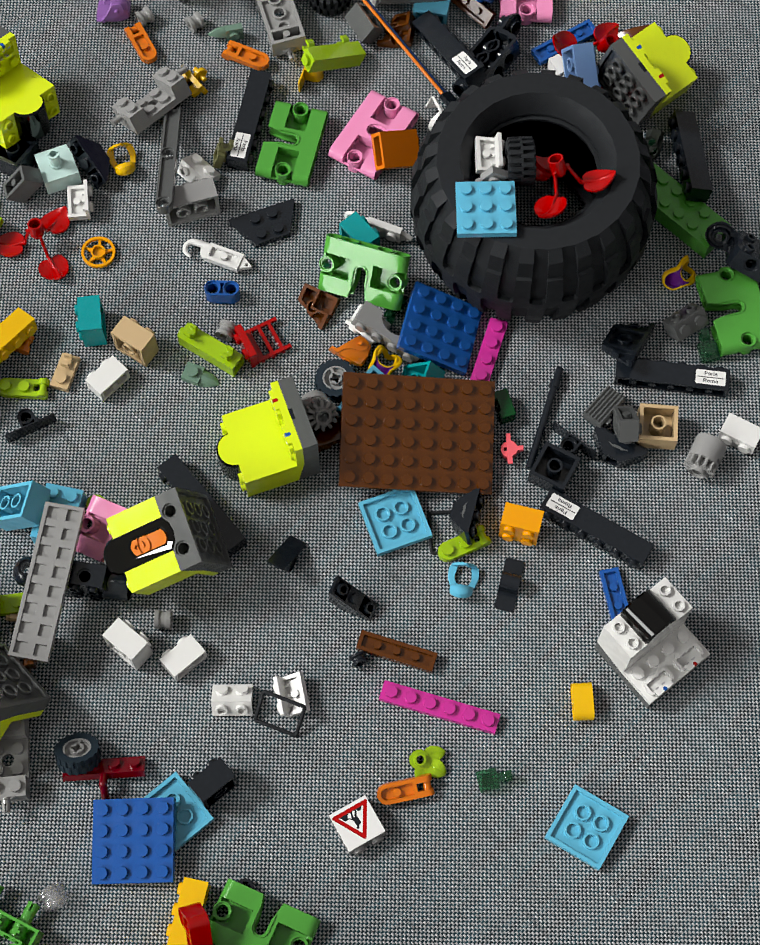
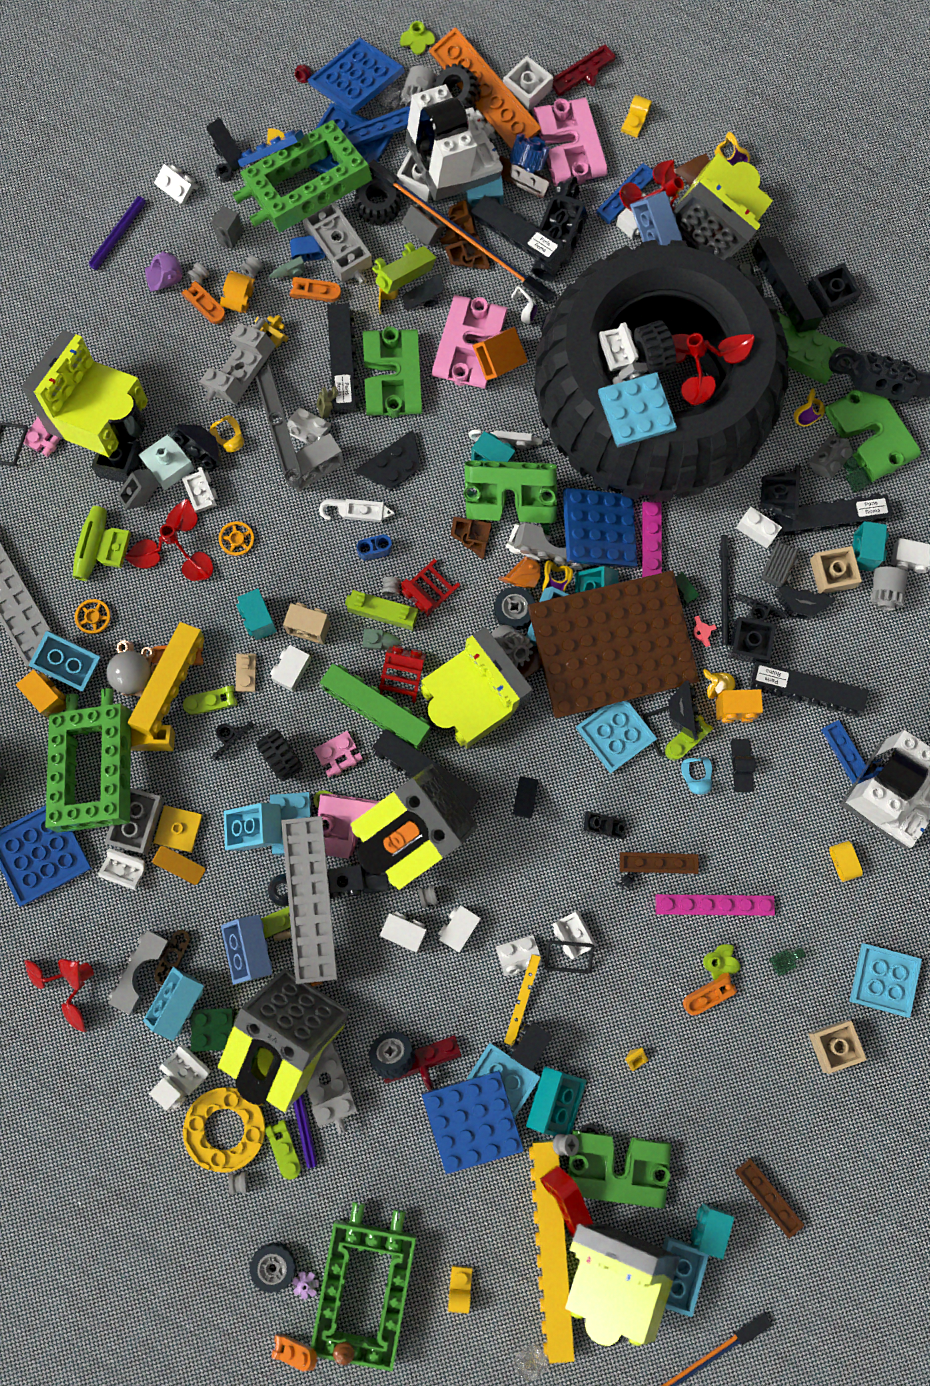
camera: 20 degrees left, 10 degrees up
clear wheel [37,882,71,913] -> none
piece [329,795,386,856] -> none
dark grey brick [613,406,642,444] -> none
none -> light orange brick [220,270,255,313]
none -> black tyre [256,729,303,782]
none -> blue beam [290,236,326,262]
none -> bright pink plate [314,731,363,778]
none -> bright green brick [319,663,431,751]
none -> red plate [379,645,427,703]
none -> black piece [402,274,445,311]
none -> reddish brown slope [444,236,490,270]
none -> yellow piece [504,954,541,1045]
none -> teal slope [526,1066,587,1136]
none -> light grey wheel [553,1134,579,1156]
none -> yellow slope [625,1048,648,1071]
none -> yellow piece [703,669,736,699]
none -> yellow piece [714,132,751,166]
none -> white brick [736,506,782,548]
none -> black brick [807,263,862,317]
none -> tan brick [808,1020,867,1074]
none -> teal brick [852,521,889,572]

